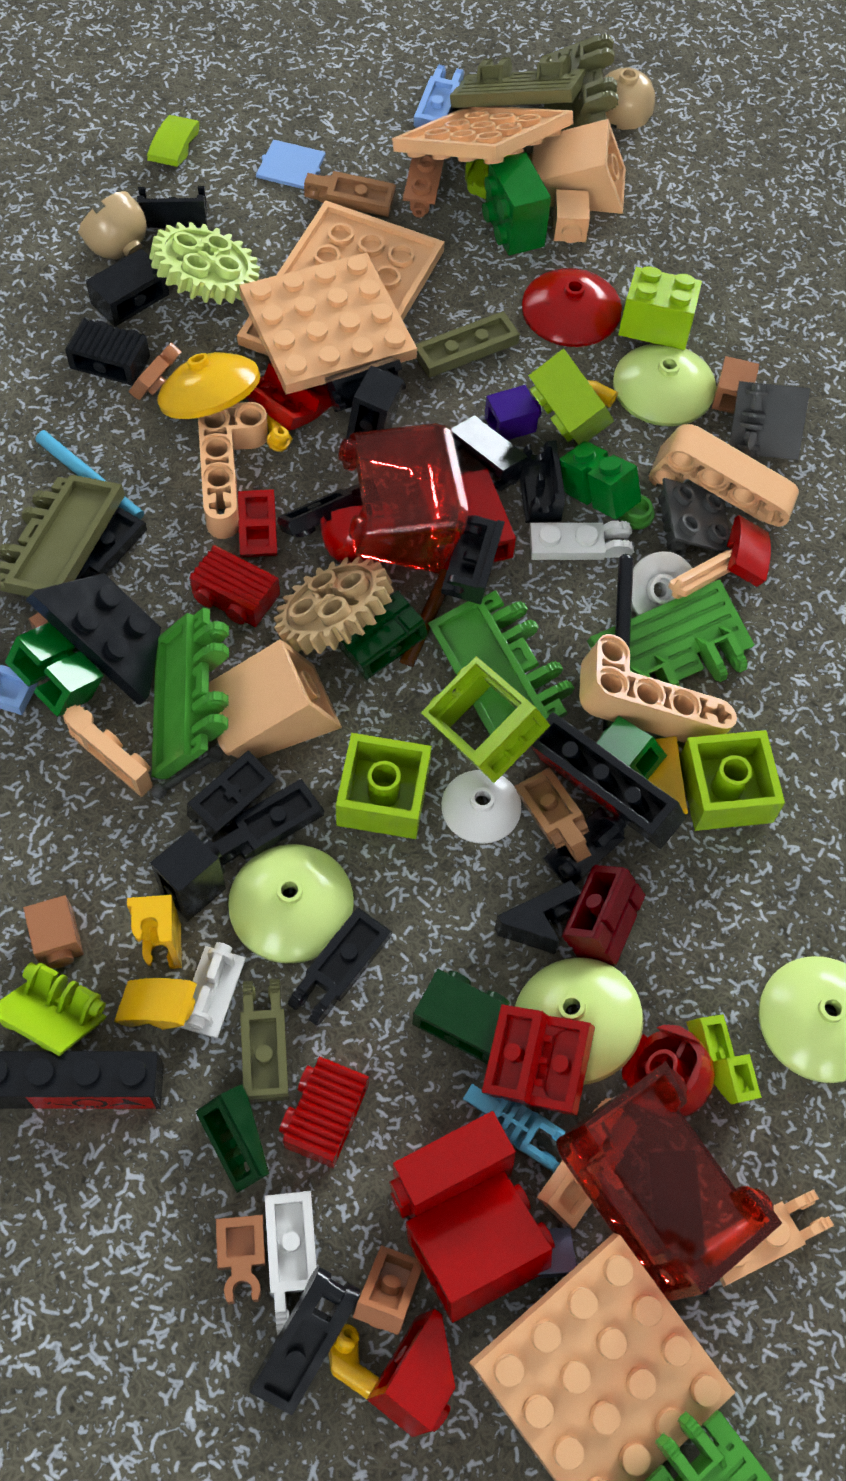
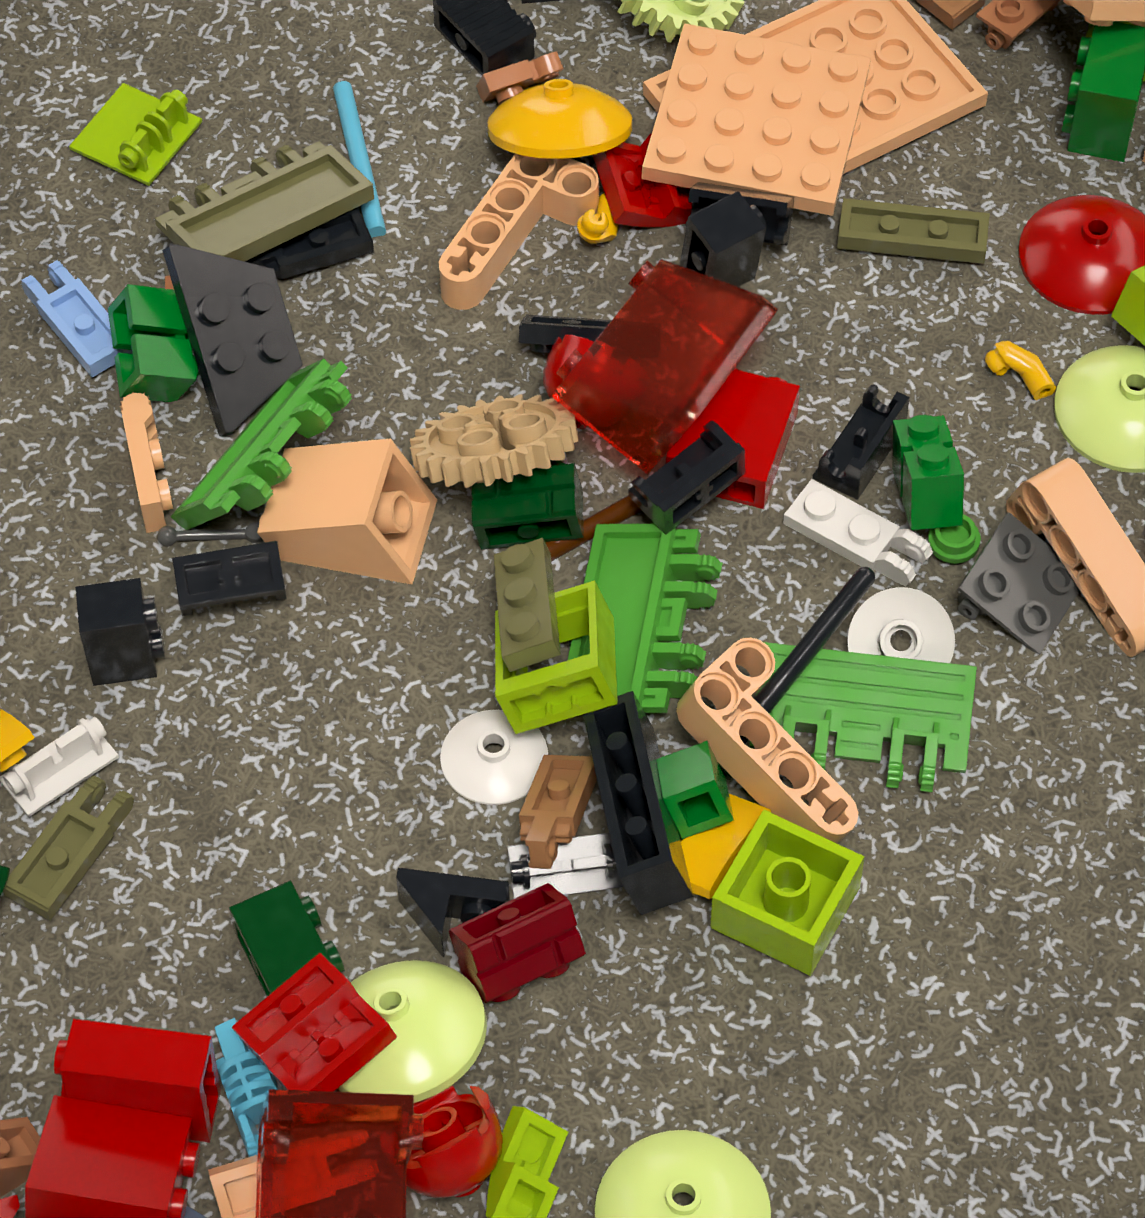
camera: 40 degrees right, 5 degrees down
yellow hinge [127,895,182,969] -> none
red brick [189,545,280,627] -> none
black hinge [213,779,324,866] -> none
yellowish green dish [228,844,354,963] -> none
red slope [238,489,278,557] -> none
red brick [279,1056,369,1169] -> none
black hinge [288,908,392,1026] -> none
lime brick [335,733,432,839] -> none
hinge [445,415,528,491] -> none
dark purple brick [484,384,542,440] -> none
lime brick [528,348,614,445] -> none
light nougat axle [668,549,732,599] -> none
red slope [727,515,771,587] -> none
none -> olive plate [494,538,561,672]

